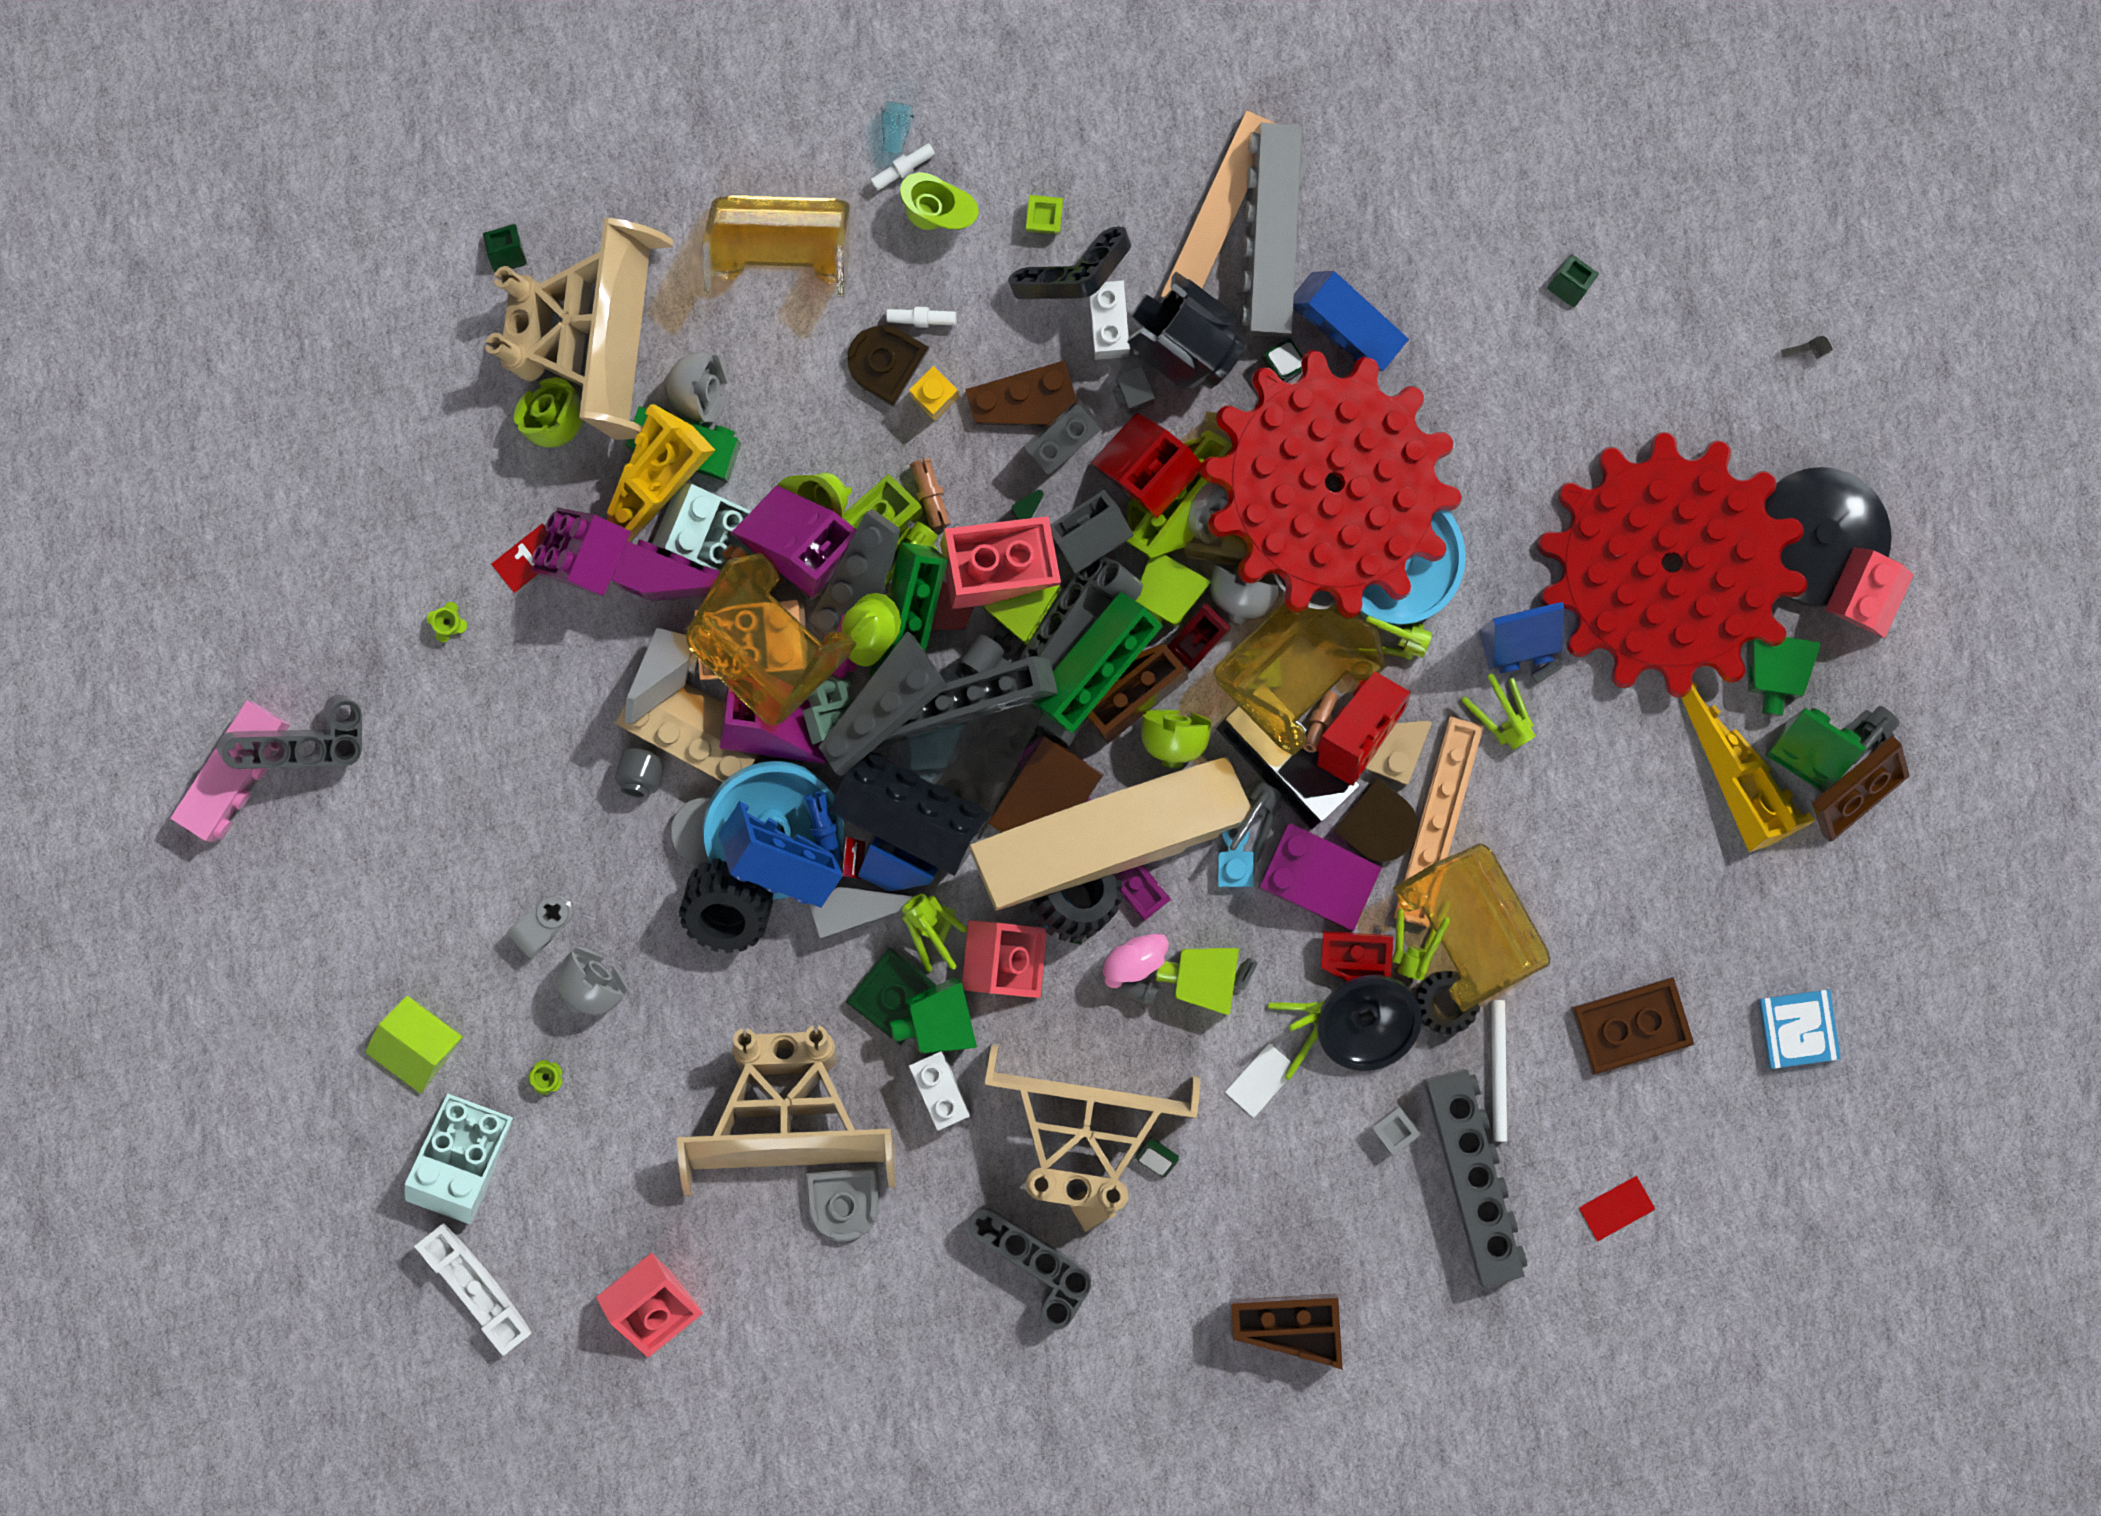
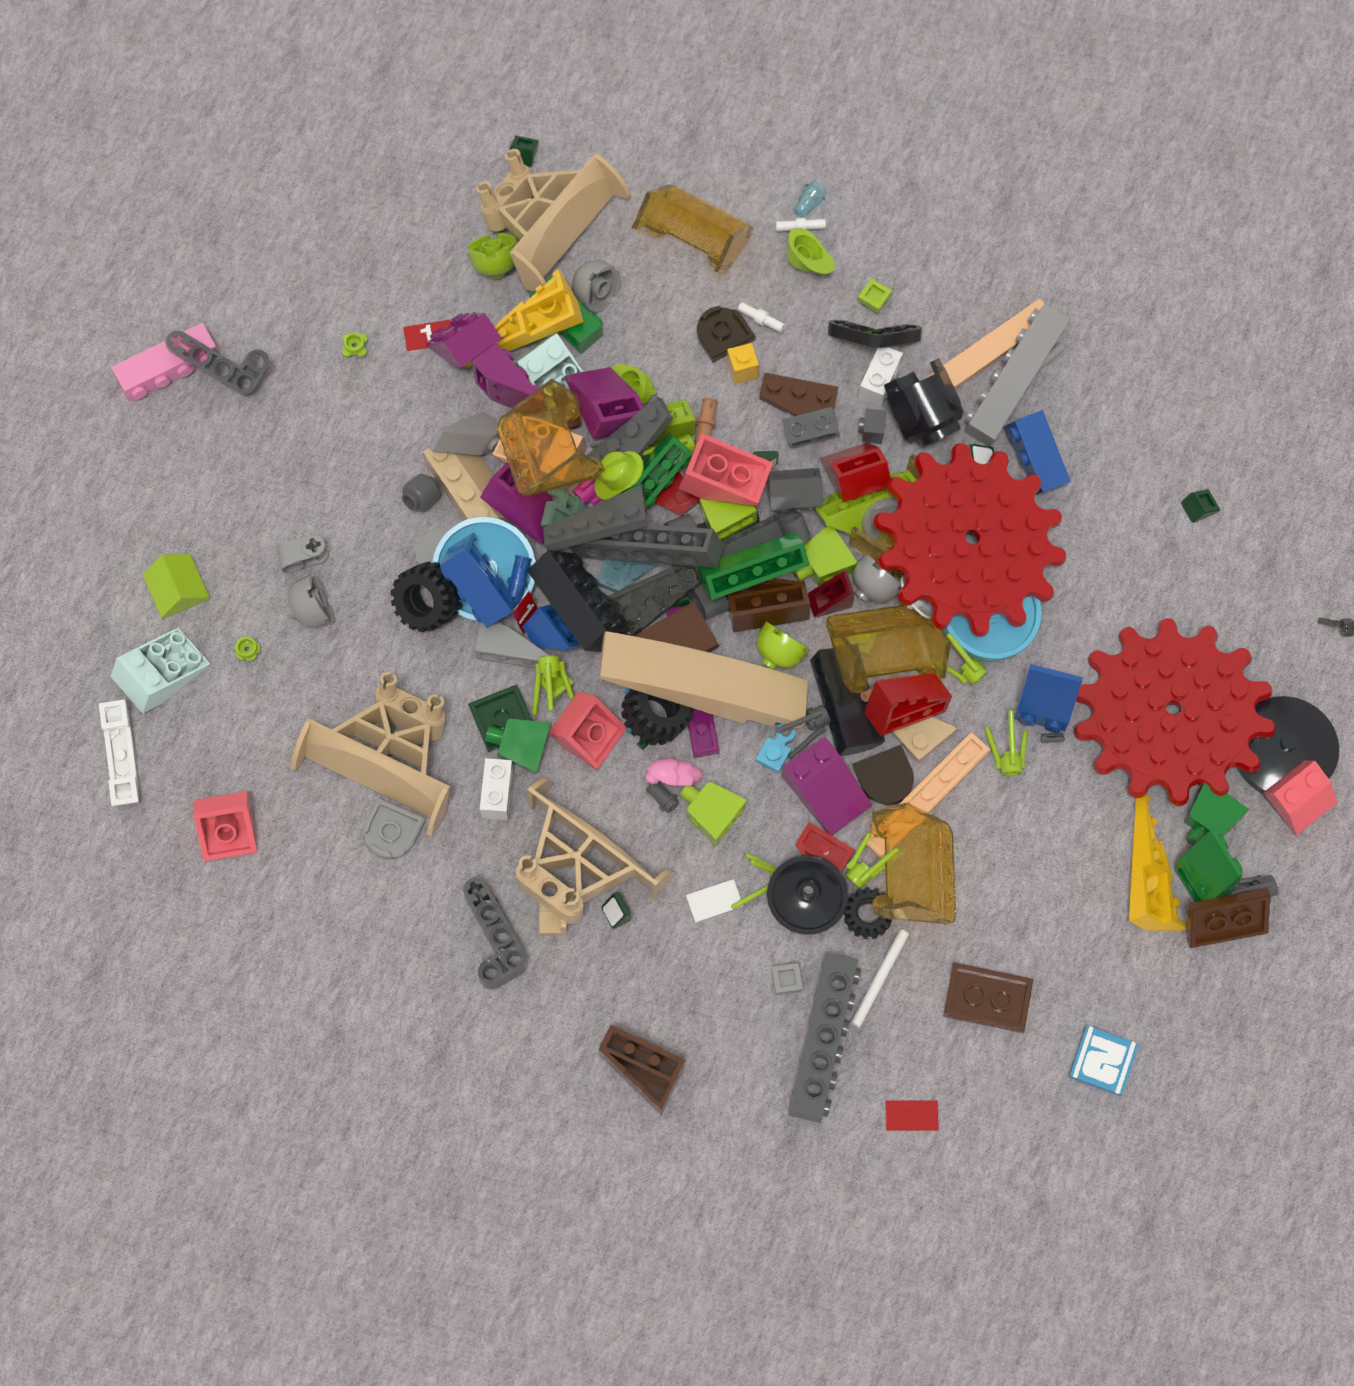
camera: 25 degrees right, 15 degrees down
dark grey piece [1234,958,1258,990] -> none

